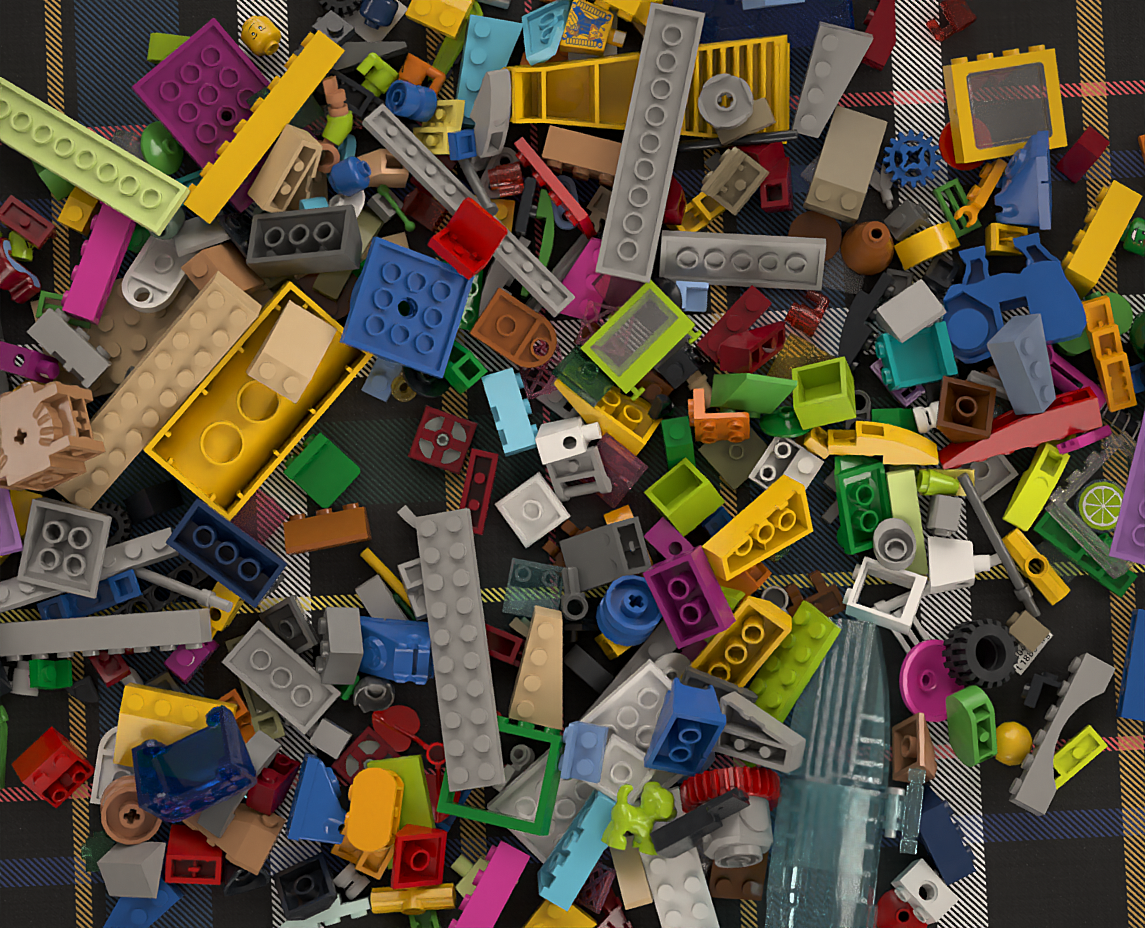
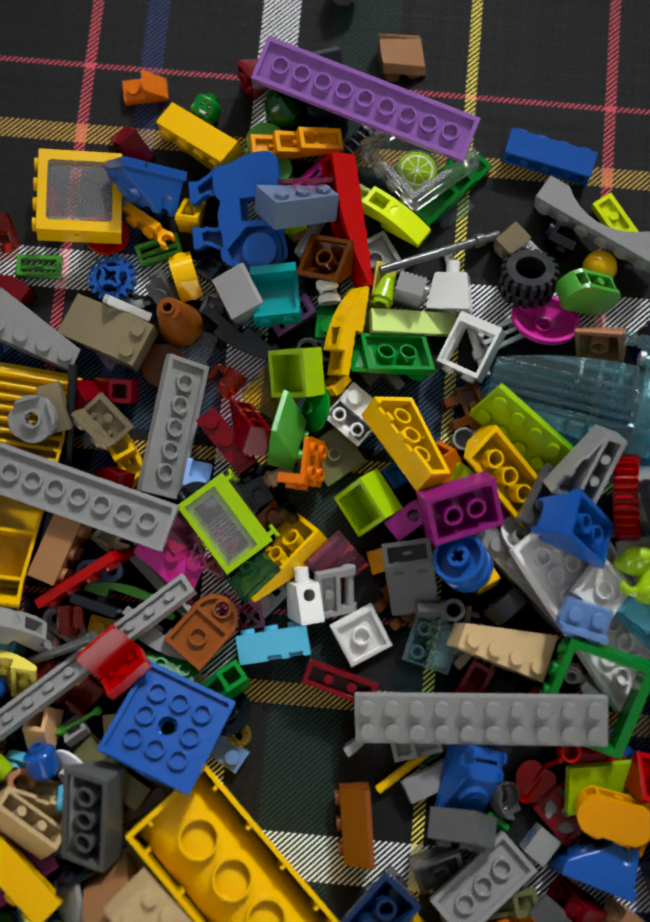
camera: 80 degrees left, 5 degrees down
clear pink piece [230,488,289,545] -> none
tan slope [246,300,337,403] -> none
green bracket [283,432,361,509] -> none
dark red piece [408,405,478,475] -> none
blue tile [448,129,477,160] -> none
green slope [660,416,696,472] -> none
light grey hat [873,518,916,571] -> none
yellow piece [1002,527,1071,605] -> none
dark pink tile [1057,425,1112,455] -> none
none -> bright green tile [16,255,64,279]
none -> white tile [102,294,152,322]
none -> clear pink window [278,177,334,184]

